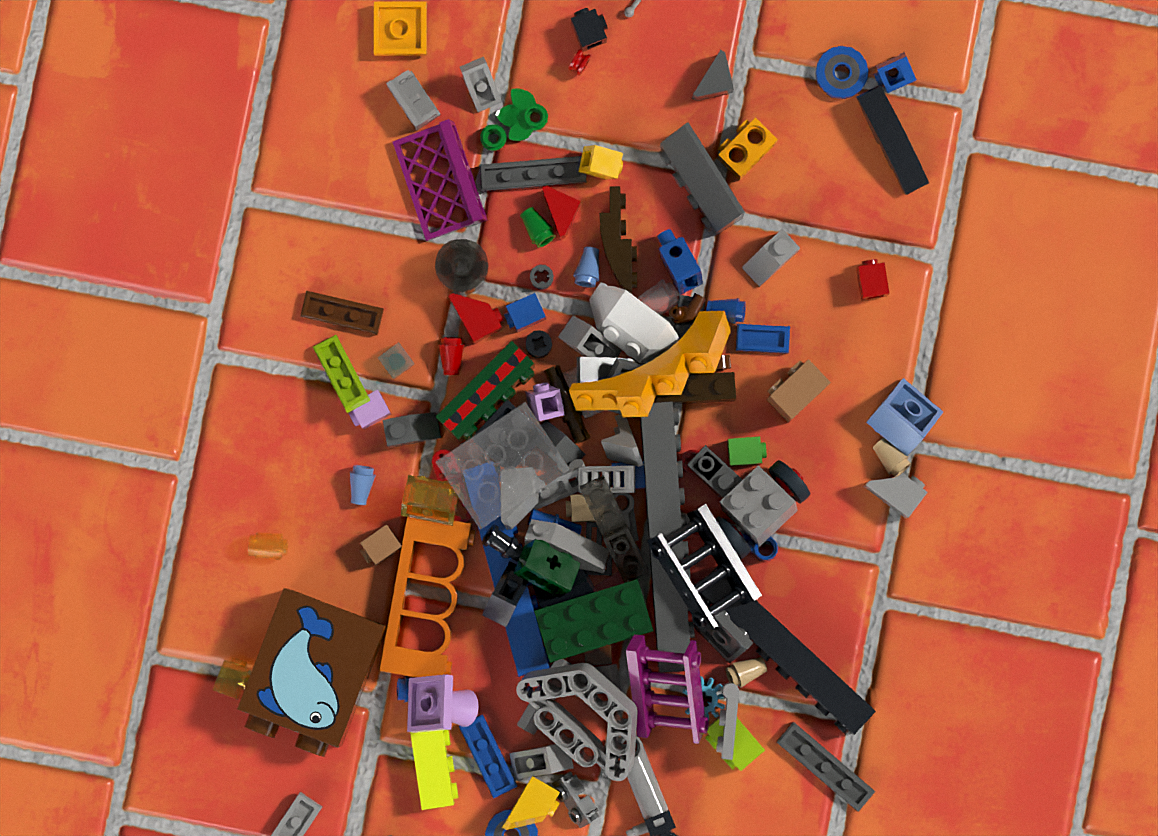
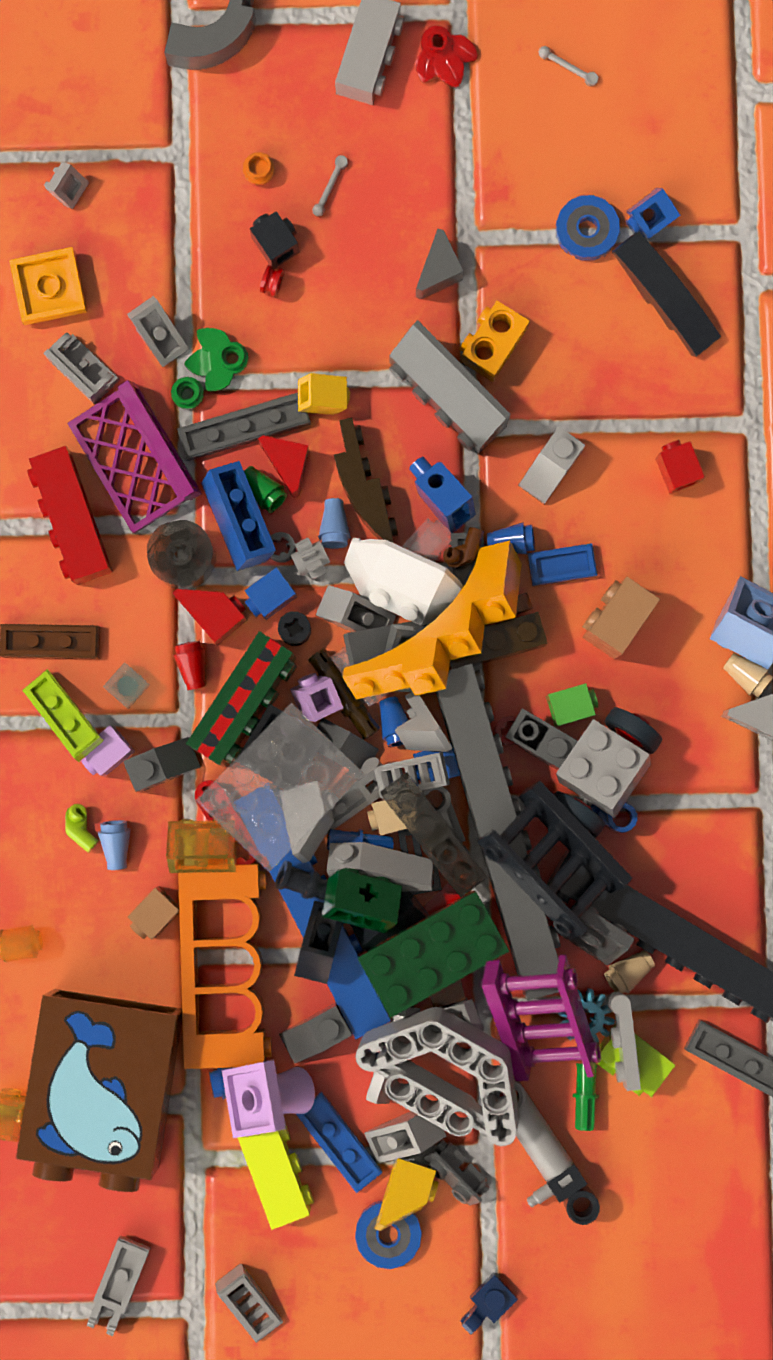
camera: 10 degrees left, 0 degrees up
none -> red brick [27,446,113,585]
none -> lime arm [65,804,99,853]
none -> blue brick [201,461,276,571]
none -> dark grey slope [279,1002,352,1063]
none -> light grey gear [290,538,330,580]
none -> blue cone [379,697,408,747]
none -> green axle [572,1063,599,1131]

